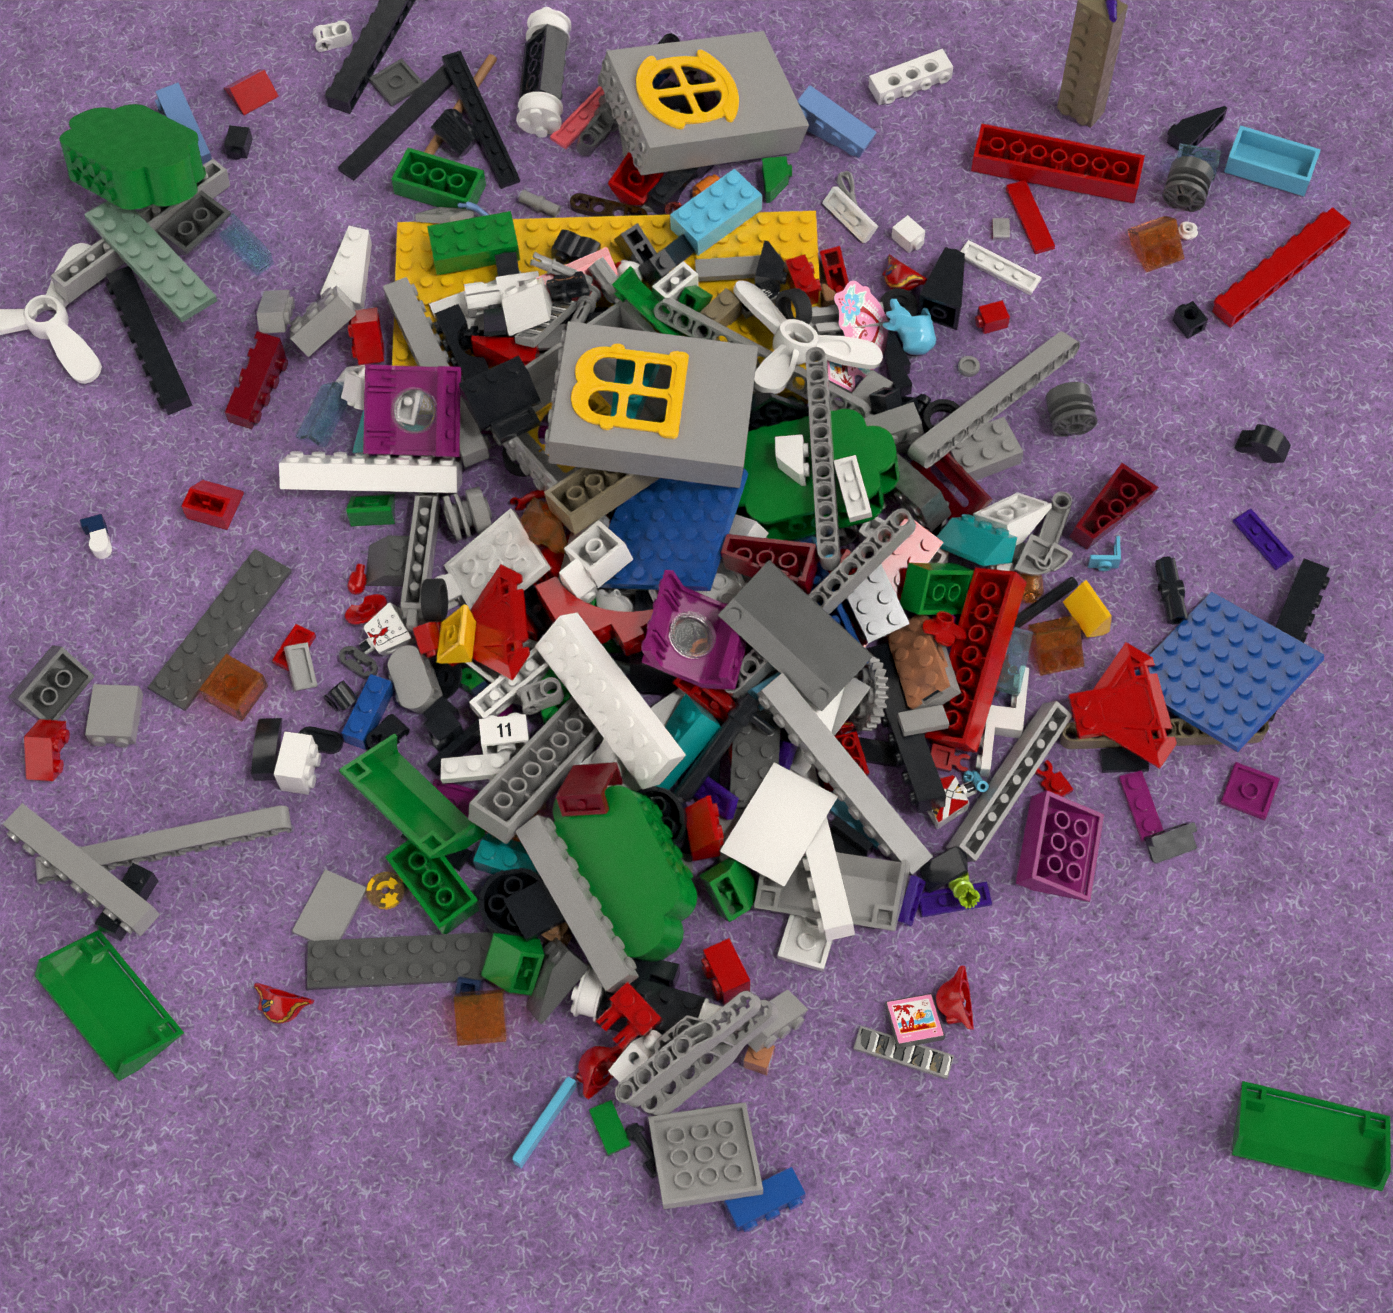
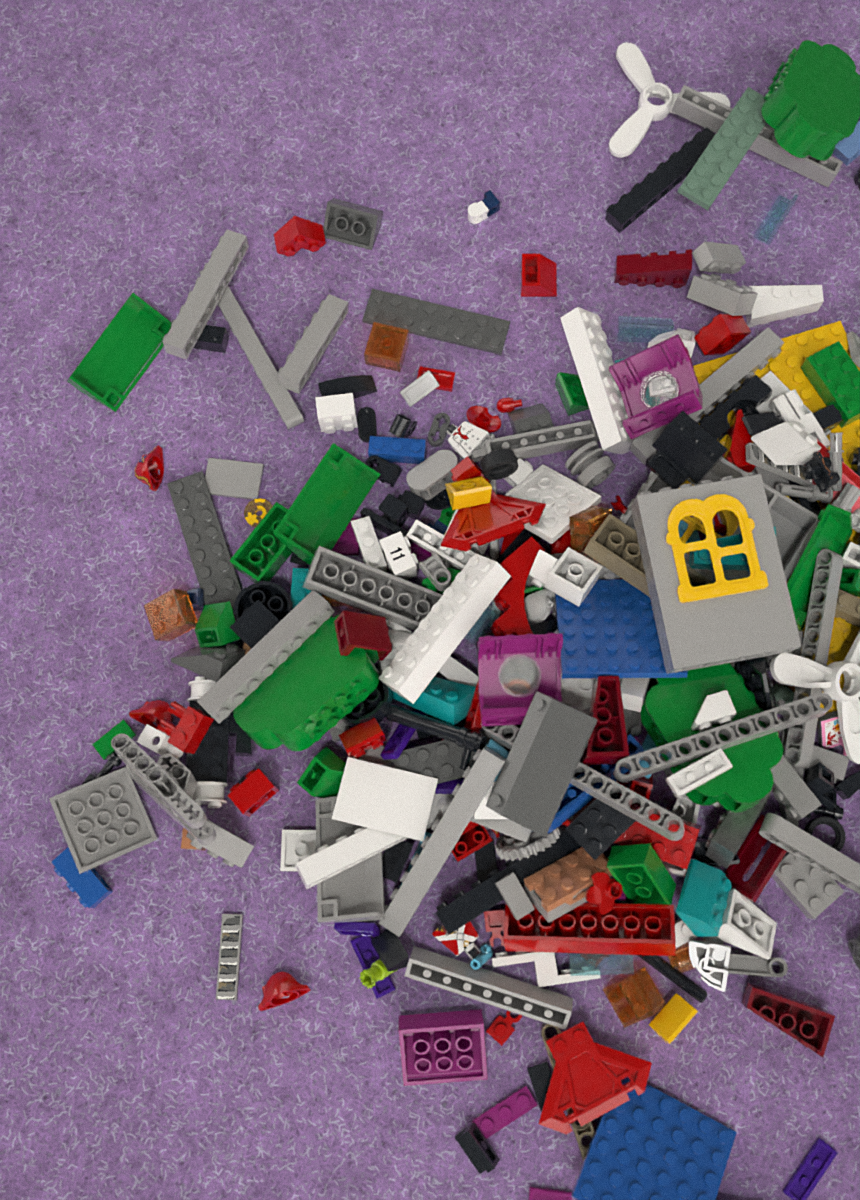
camera: 75 degrees right, 10 degrees up
light grey brick [85,684,143,747] -> none
dark grey slope [157,190,231,256] -> none
medium azure tile [512,1076,577,1168] -> none
tile [884,993,945,1049] -> none
medium azure bracket [1088,536,1121,571] -> none
black piece [1155,556,1188,625] -> none
none -> light grey brick [277,294,348,394]

